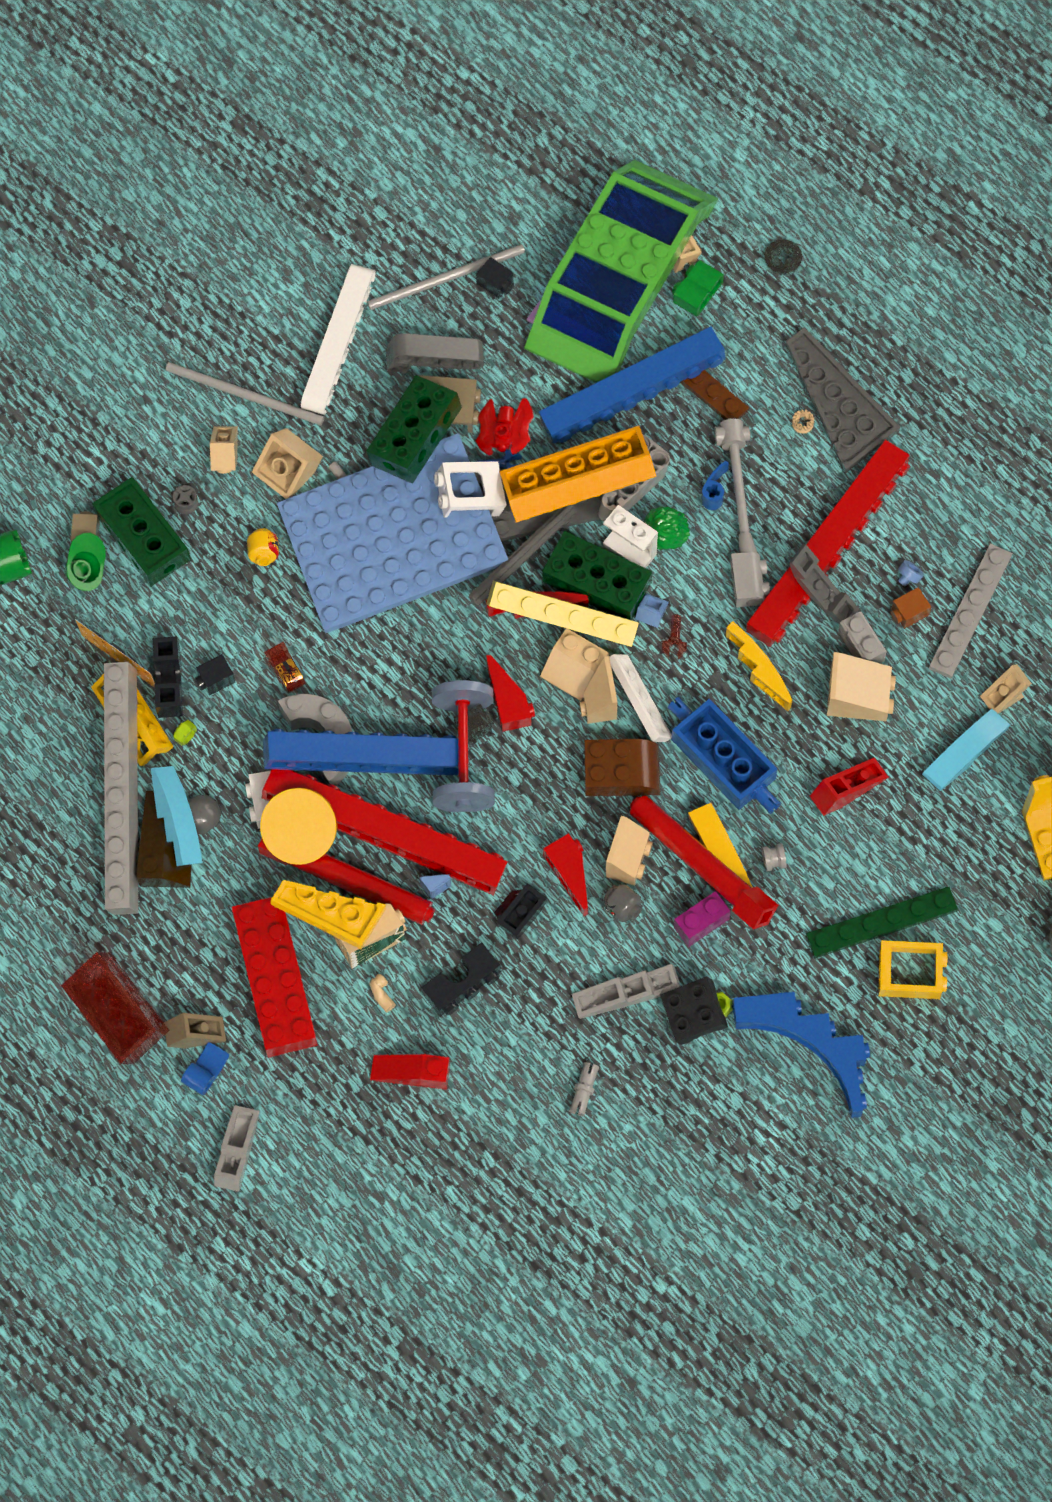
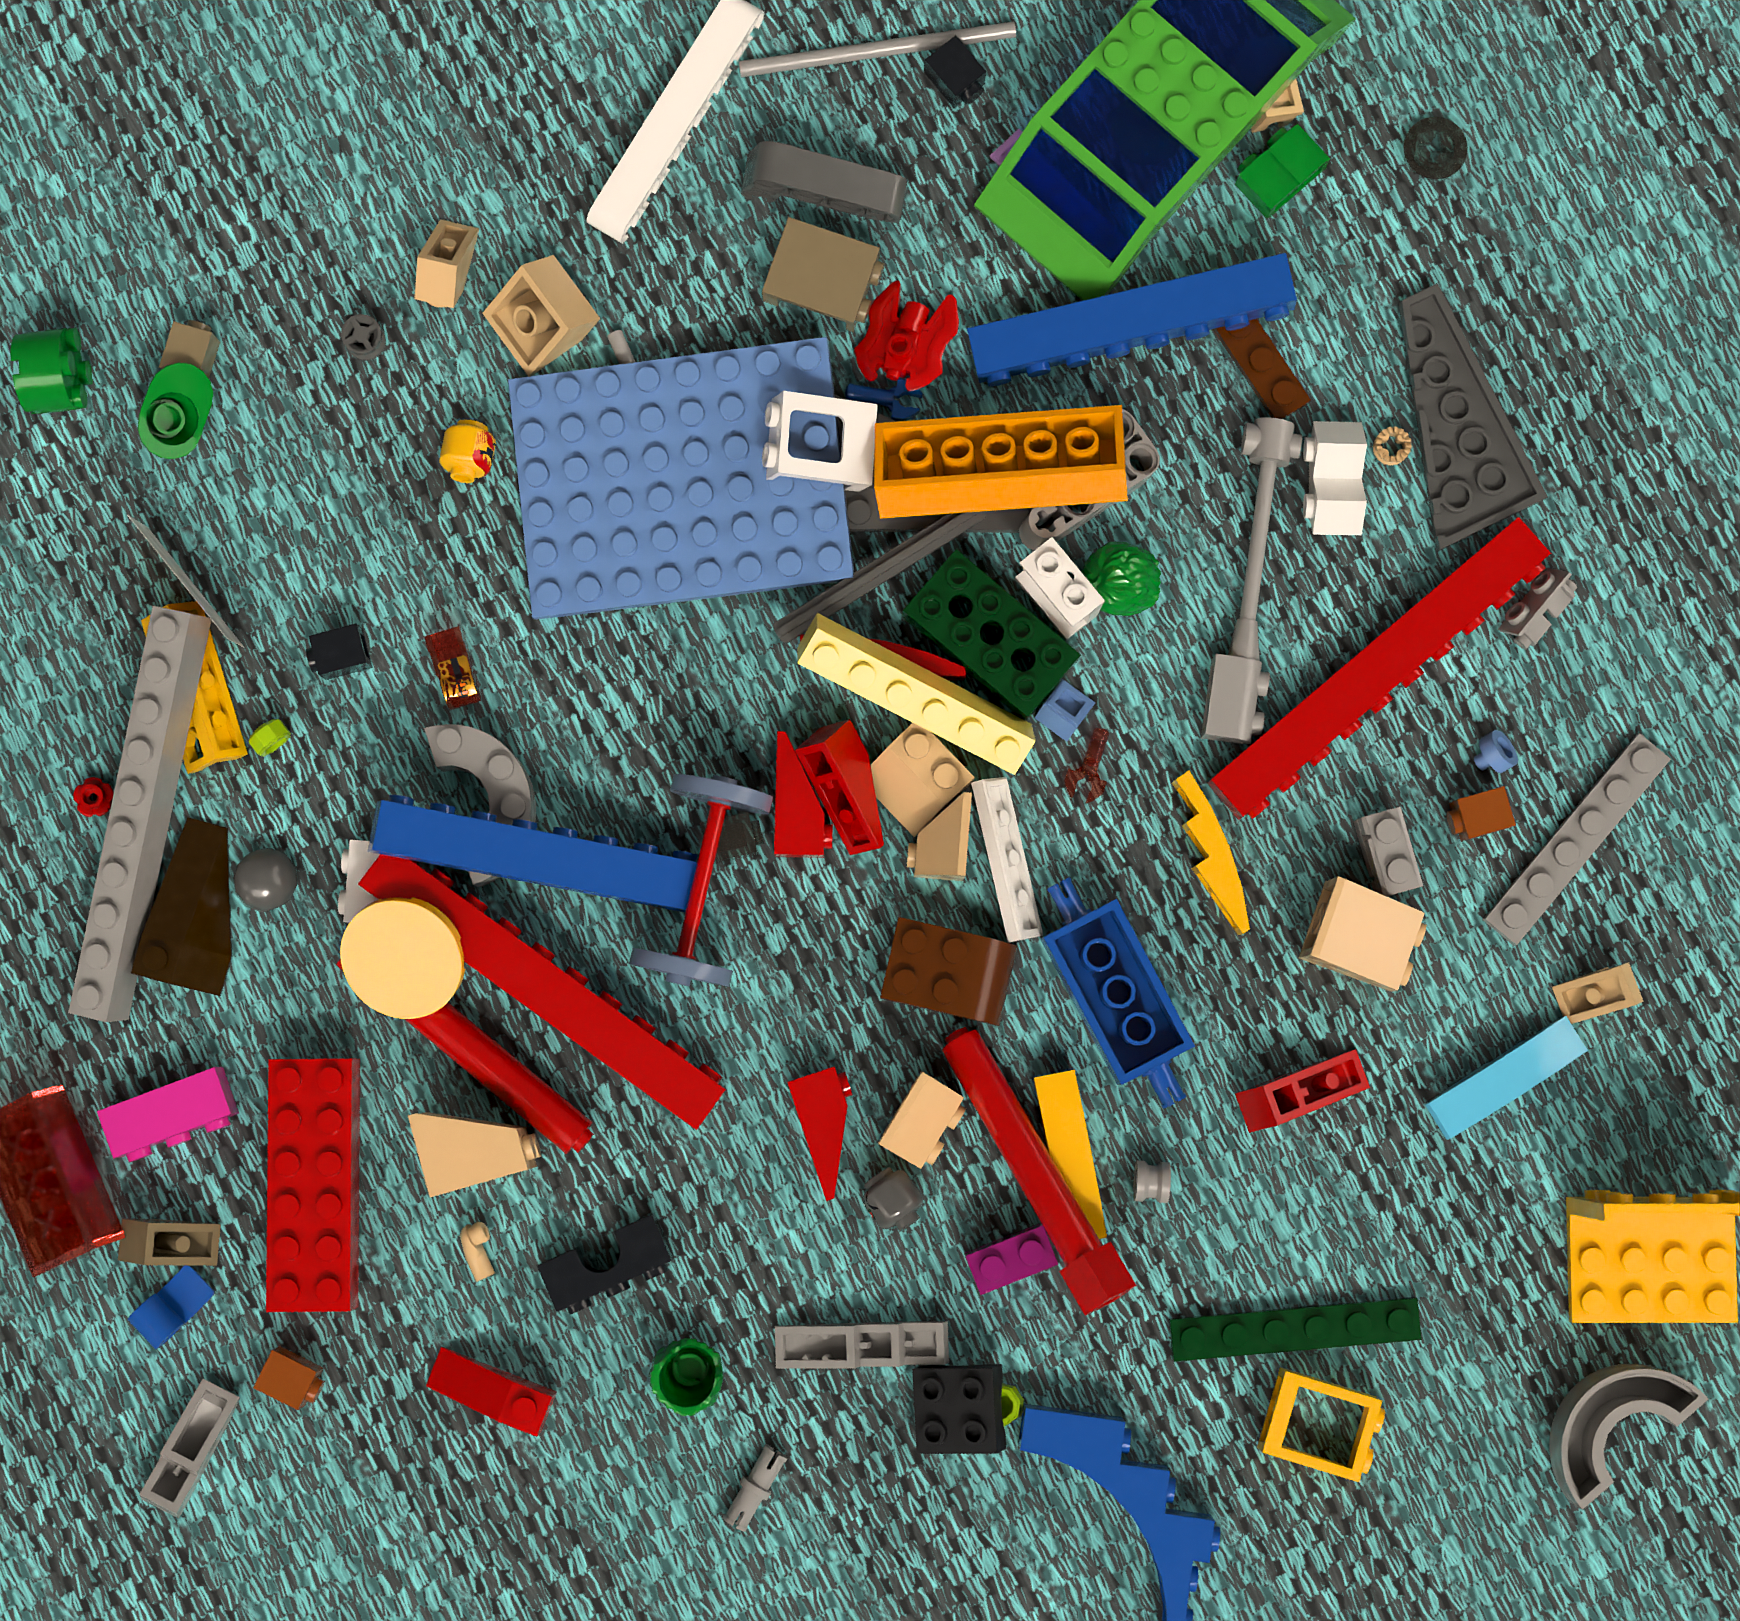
camera: 10 degrees right, 15 degrees up
dark green brick [92,477,191,587] -> none
medium azure slope [151,766,203,866] -> none
black arch [152,636,183,718] -> none
light grey piece [166,362,324,426] -> none
yellow wing [271,880,386,949] -> none
dark green brick [366,375,462,484] -> none
medium blue slope [419,874,451,899] -> none
black slope [494,883,547,940] -> none
blue panel [701,461,729,510] -> none
dark grey slope [789,544,859,624] -> none
none -> red plate [73,777,114,817]
none -> dark pink brick [97,1067,239,1163]
none -> dark orange brick [253,1346,325,1410]
none -> green hair [649,1338,724,1416]
none -> red slope [795,719,884,855]
none -> white brick [1303,421,1367,535]
none -> light grey hinge [1498,568,1577,650]

